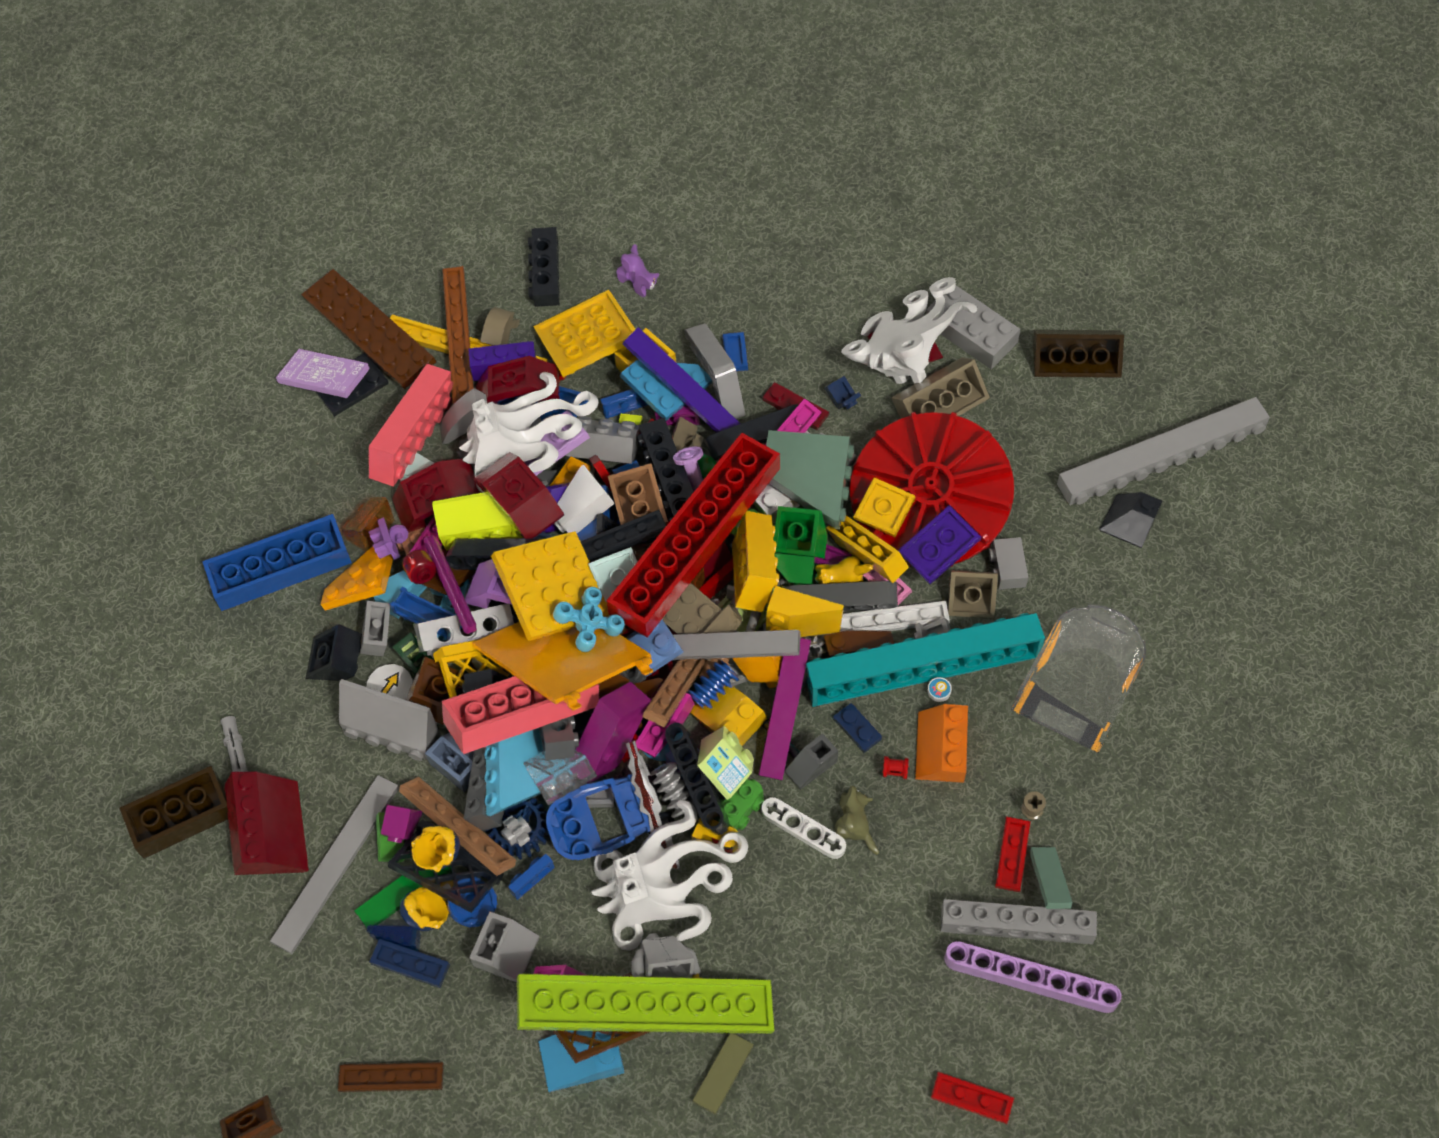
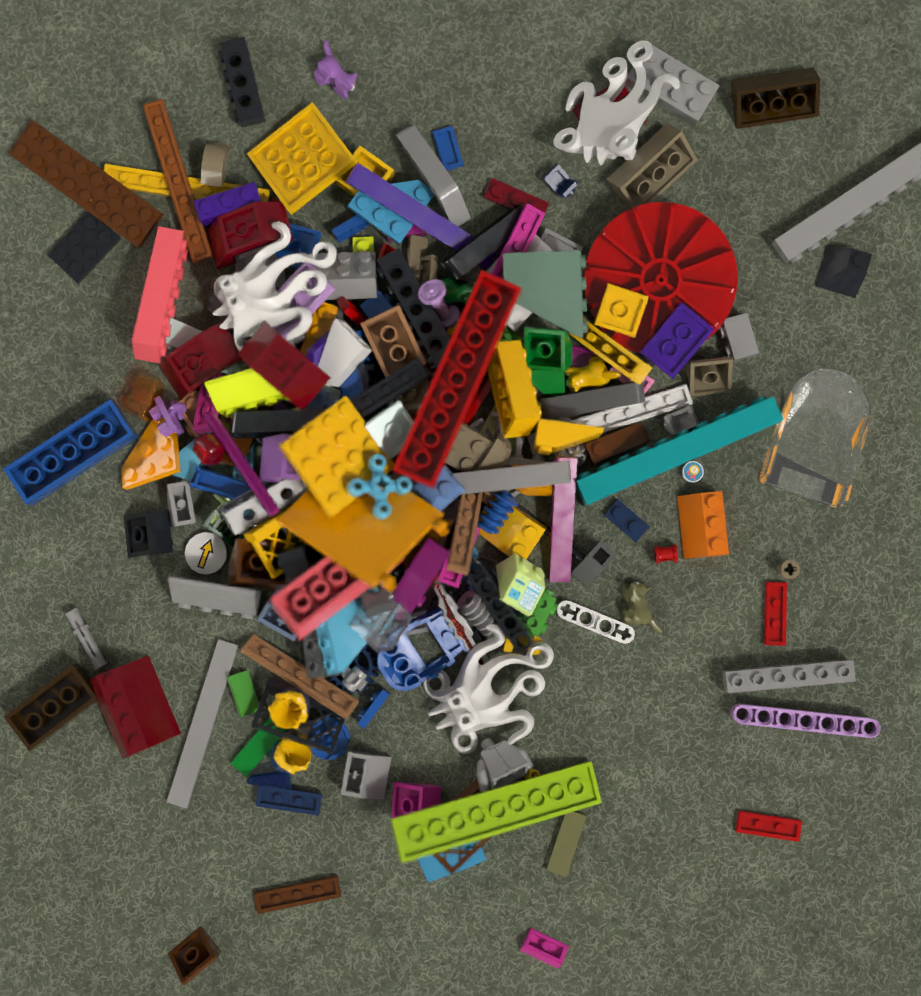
camera: 10 degrees left, 25 degrees up
lavender tile [276,349,370,398] -> none
magenta slope [381,805,422,843] -> none
light grey slope [440,388,487,444] -> none
sand green tile [1030,847,1073,909] -> none

